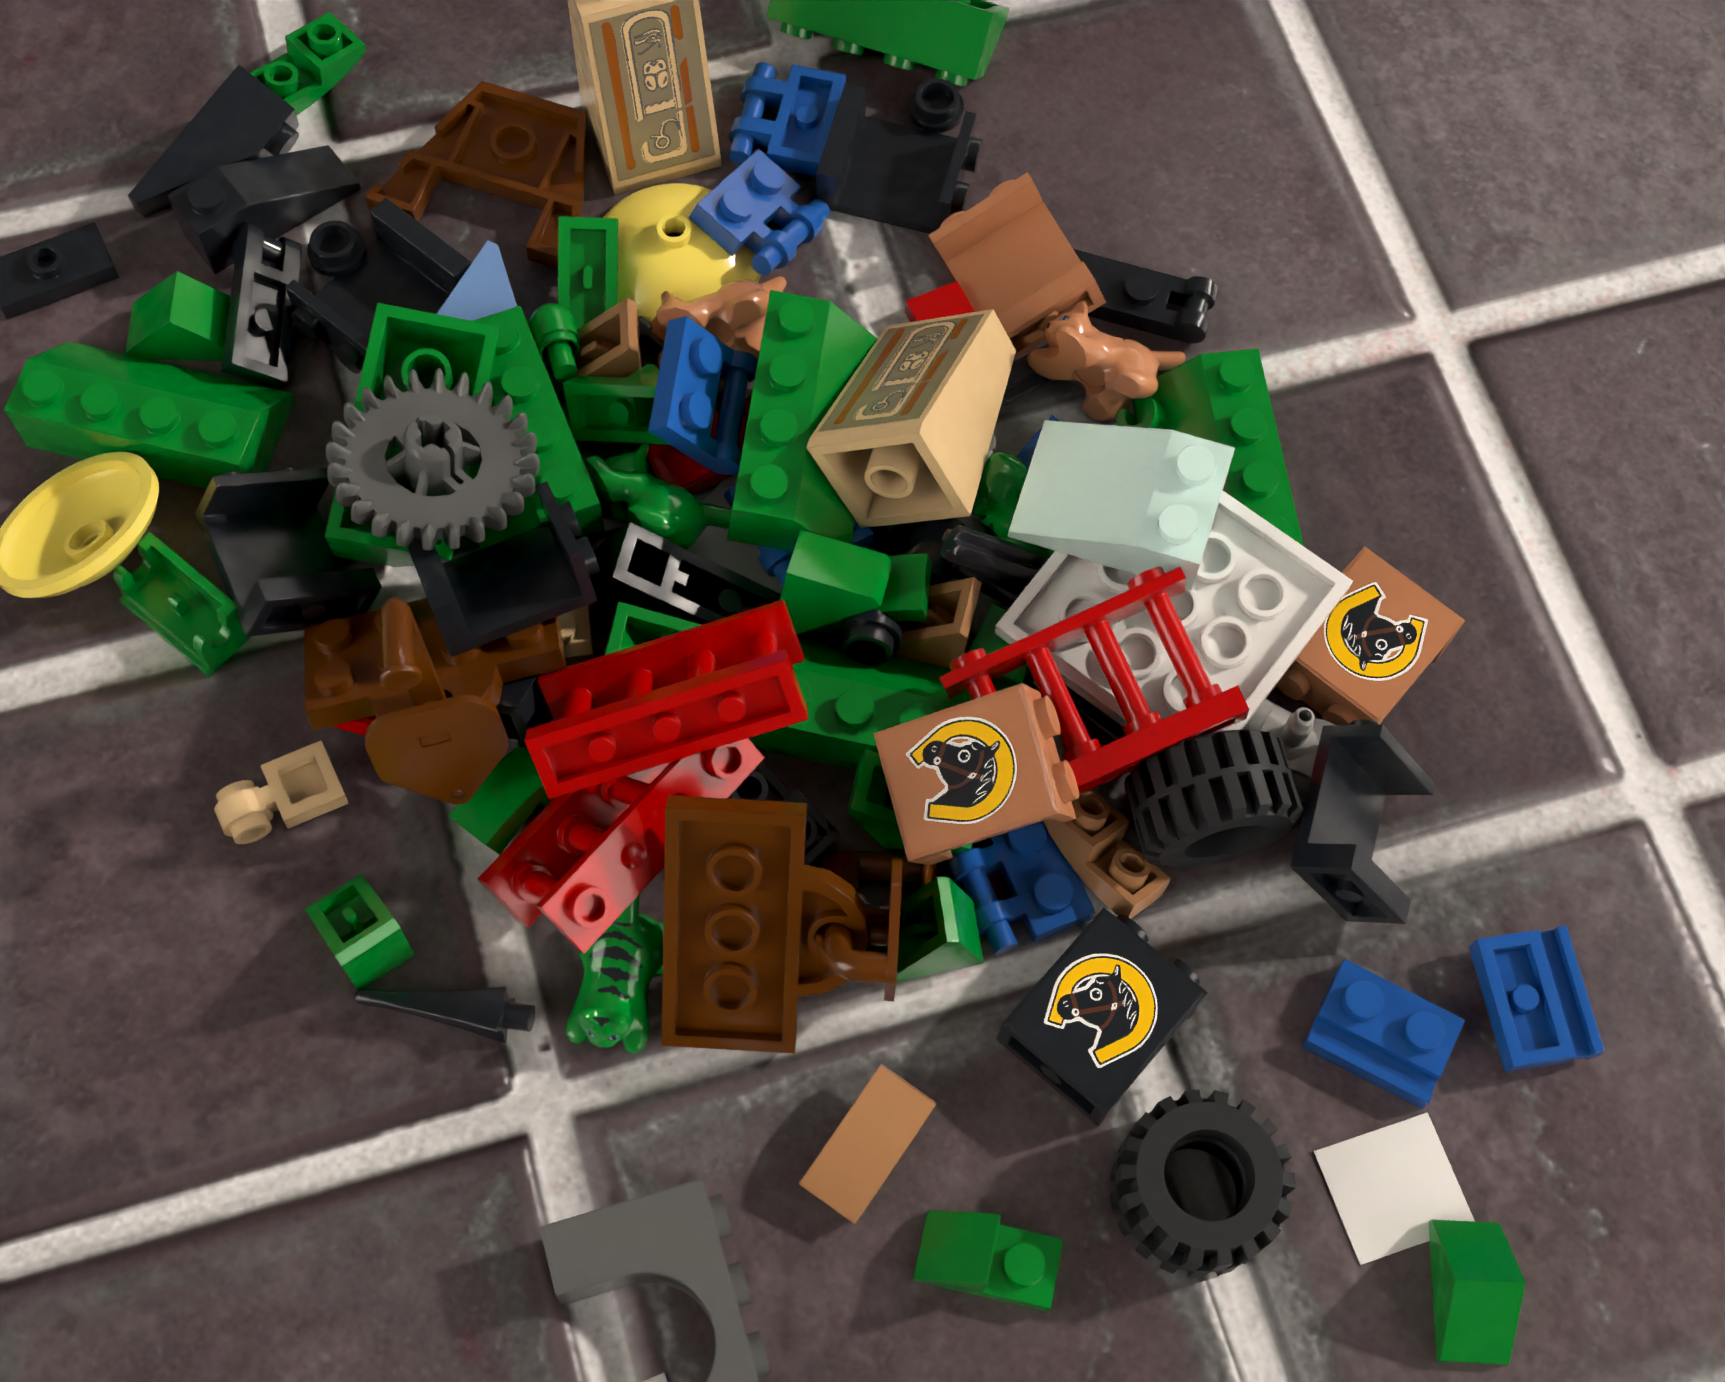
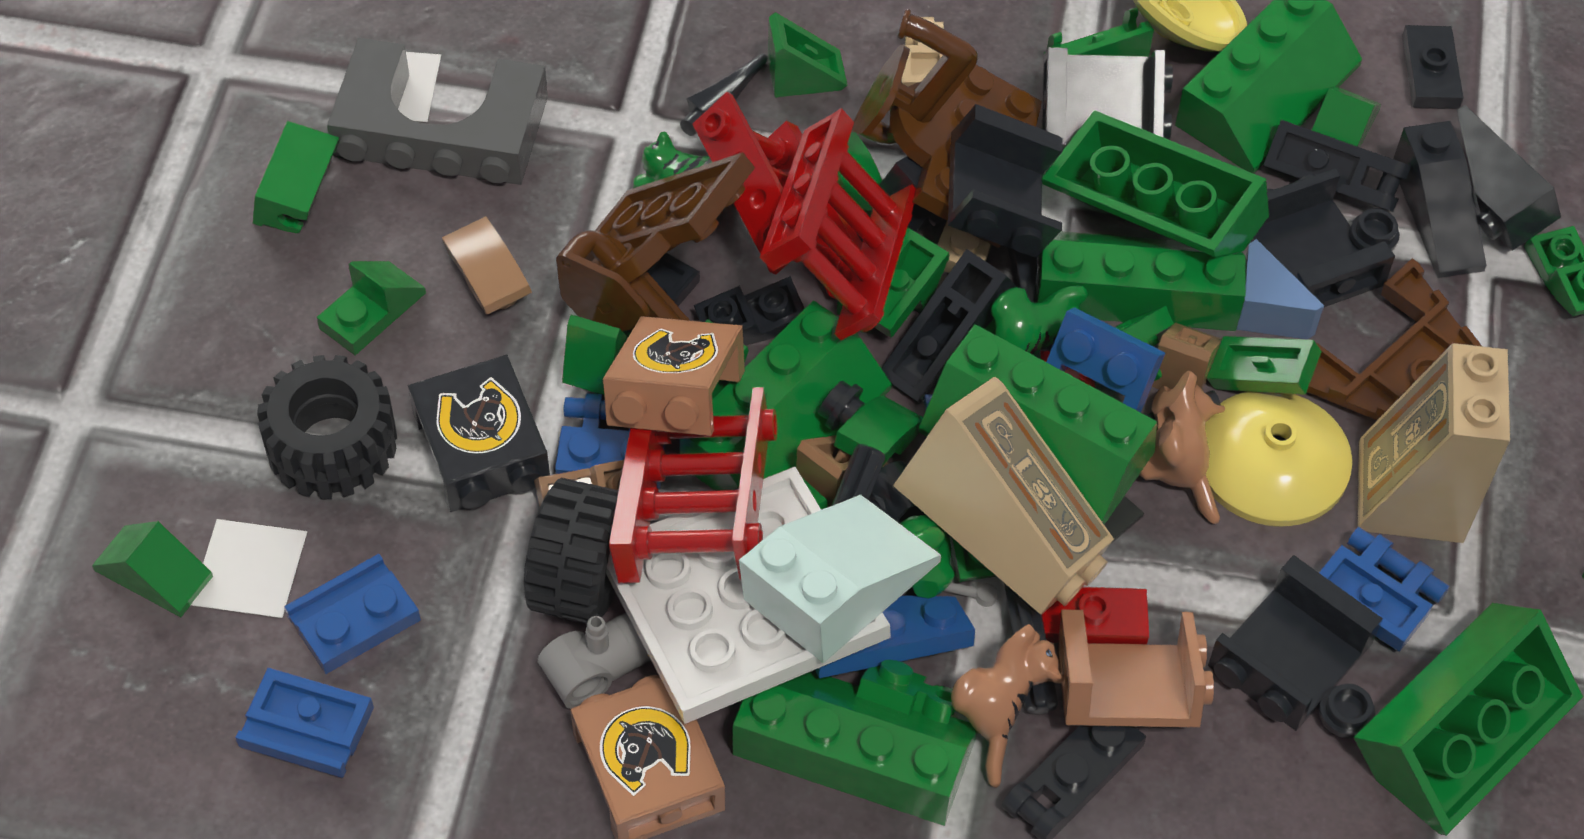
camera: 120 degrees right, 10 degrees down
dark grey gear [326,368,540,550] -> none
green cylinder [528,303,581,380] -> none
blue plate [689,149,830,276] -> none
green slope [780,530,893,634] -> none
black panel [1290,720,1435,924] -> none

